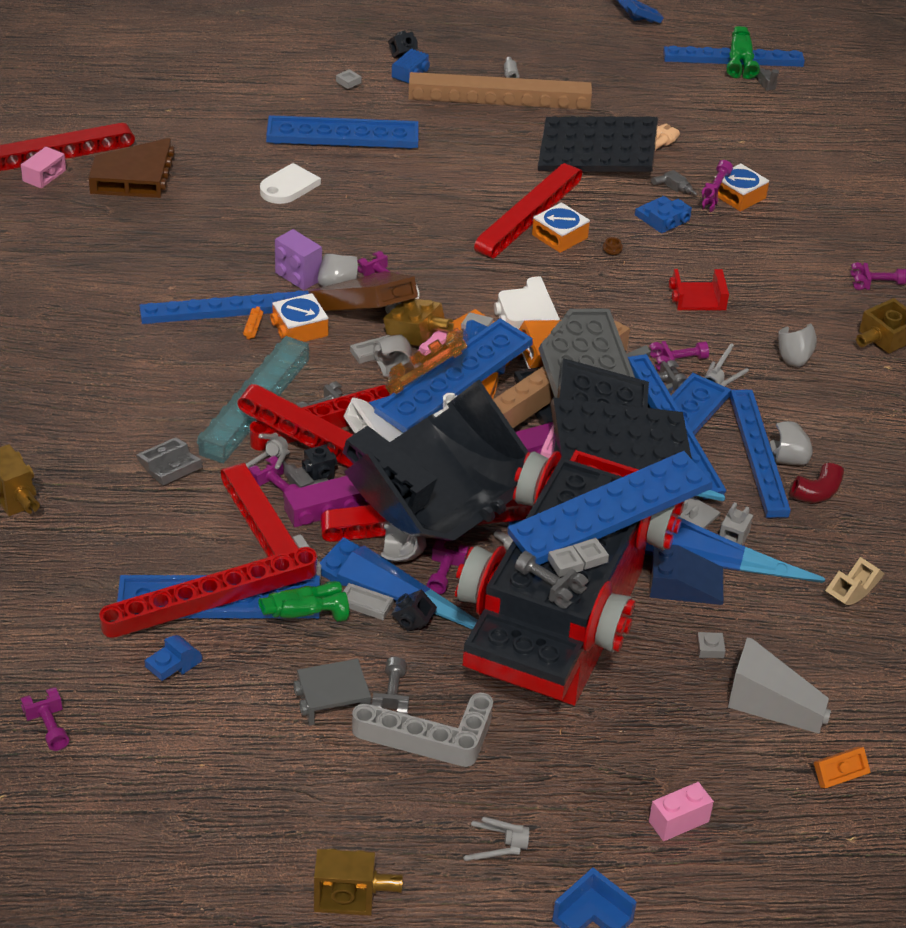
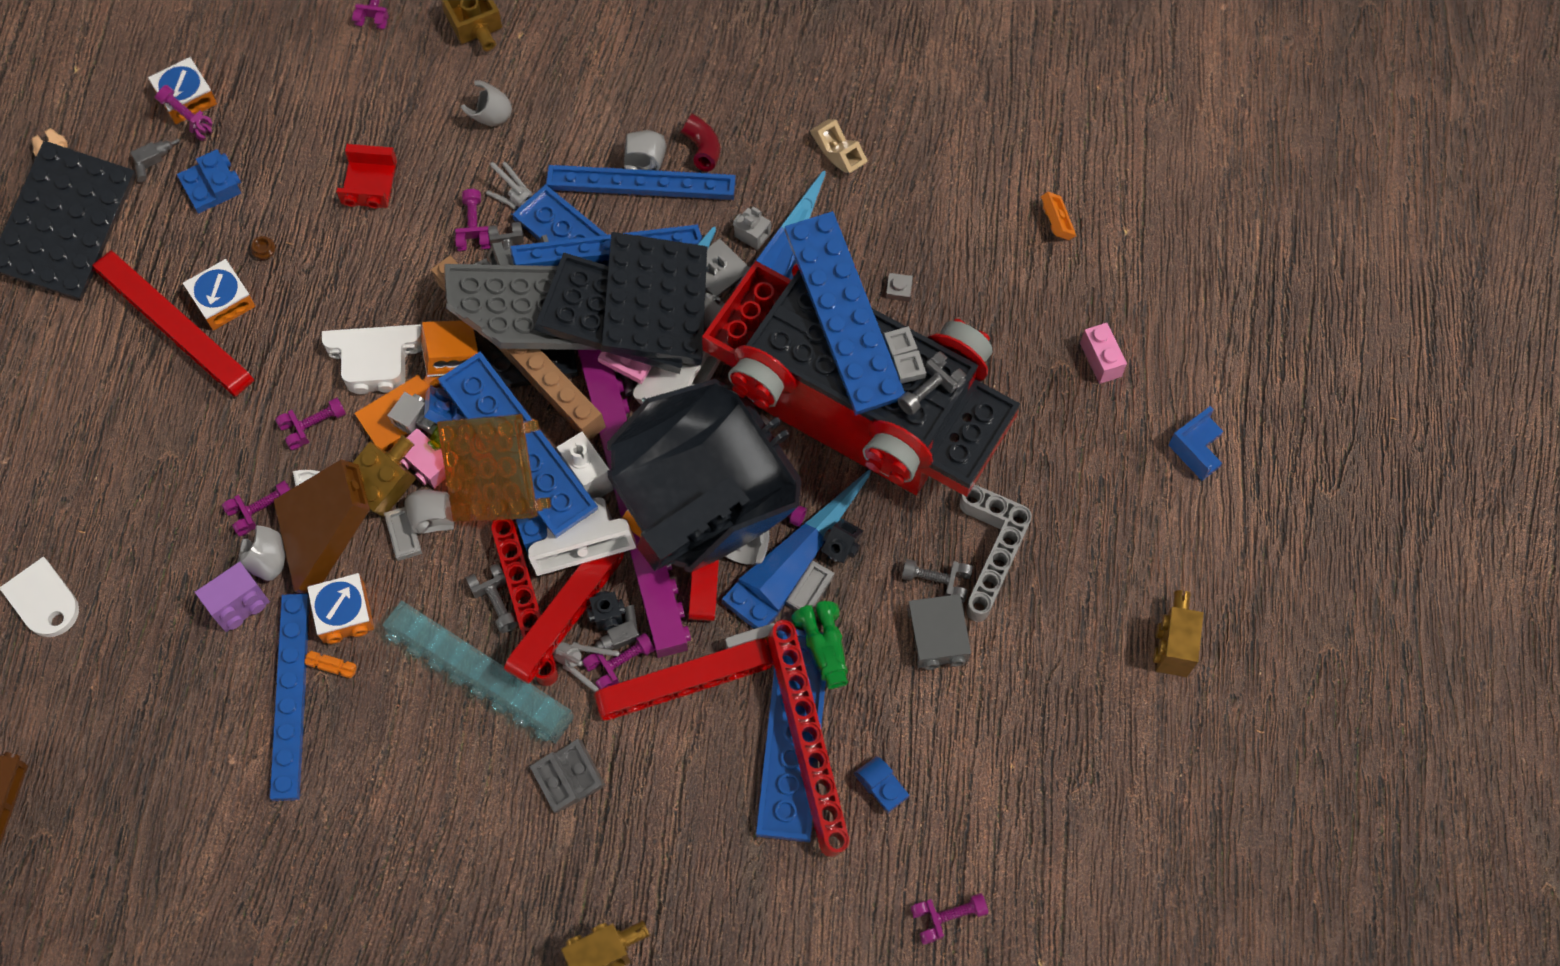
camera: 80 degrees left, 25 degrees up
light grey plant [463,817,529,861] -> none
light grey slope [728,637,831,734] -> none
none -> magenta bar [275,397,346,450]

